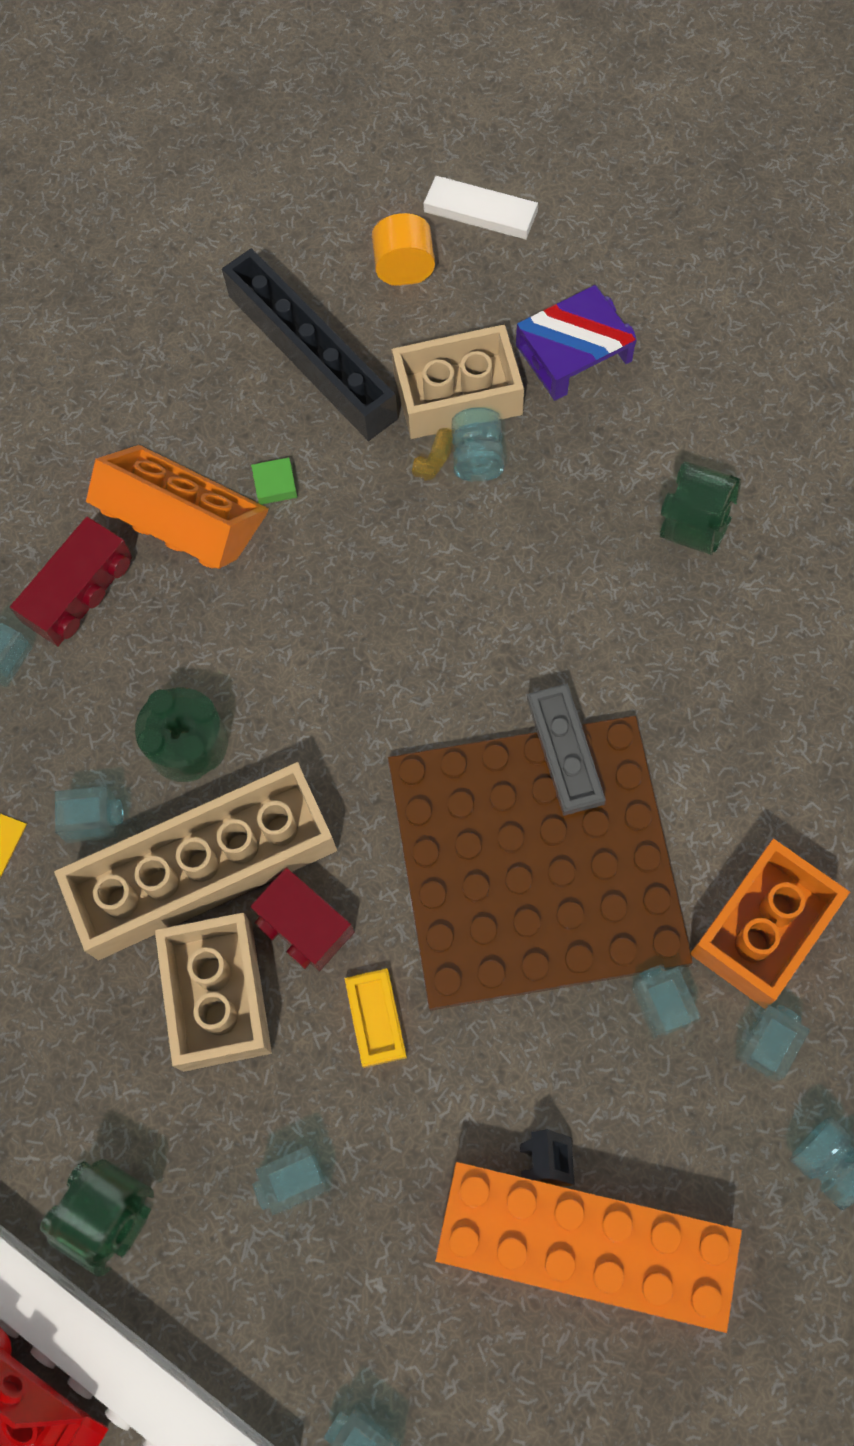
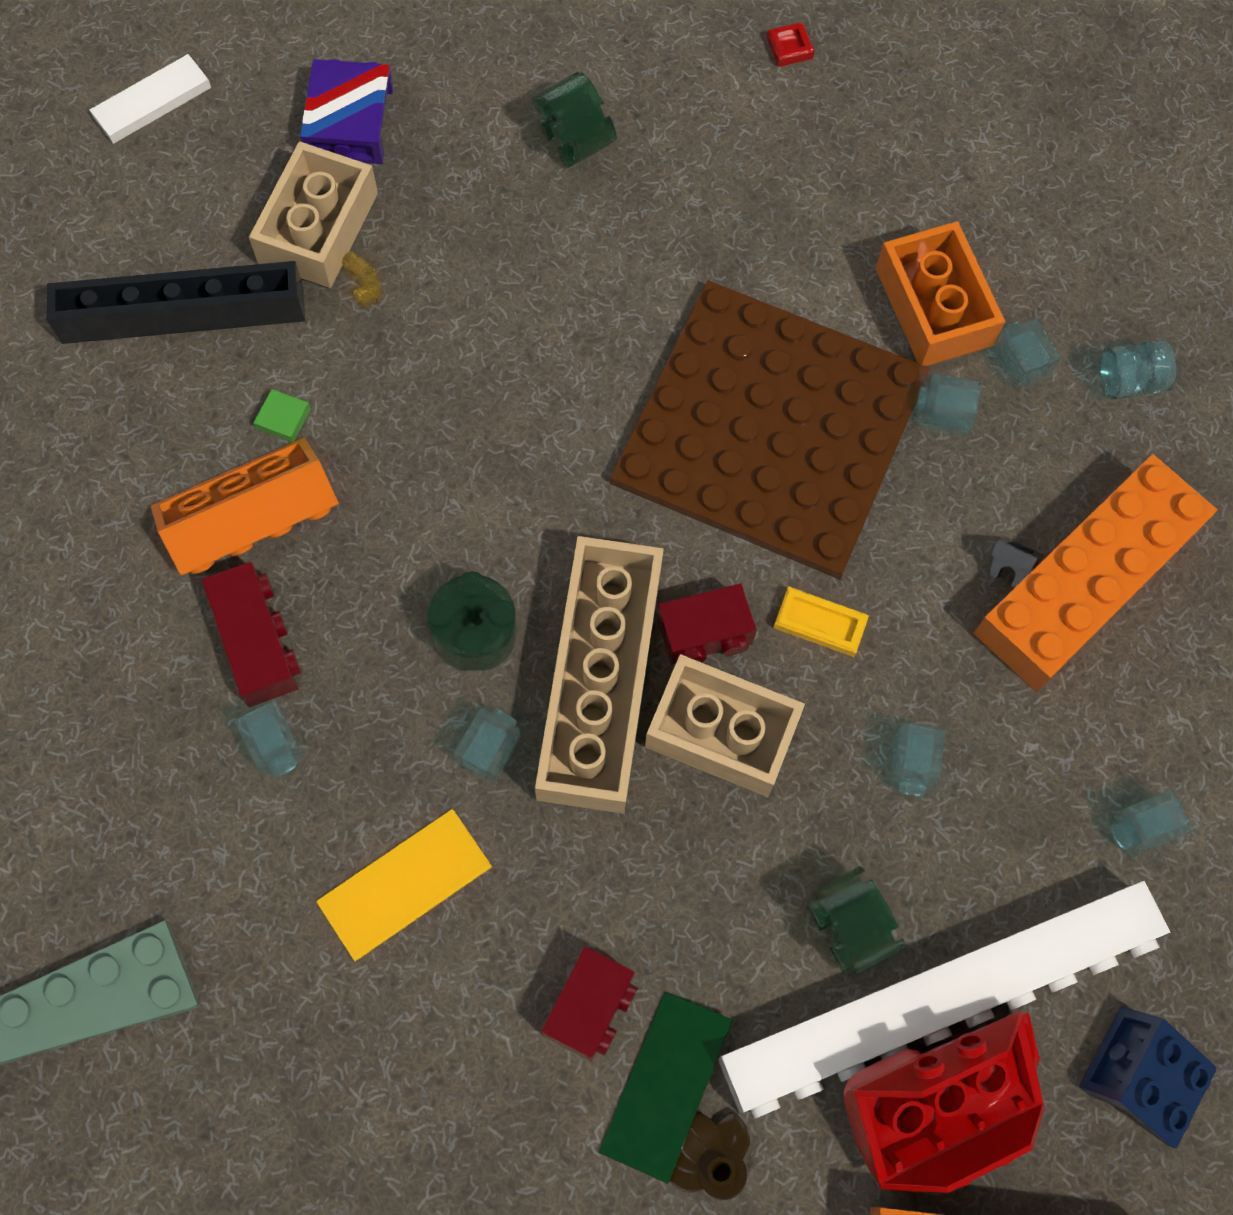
camera: 65 degrees left, 0 degrees up
light orange piece [372,213,435,286] -> none
clear light blue wheel [451,408,505,482] -> none
dark grey tile [527,683,606,816] -> none

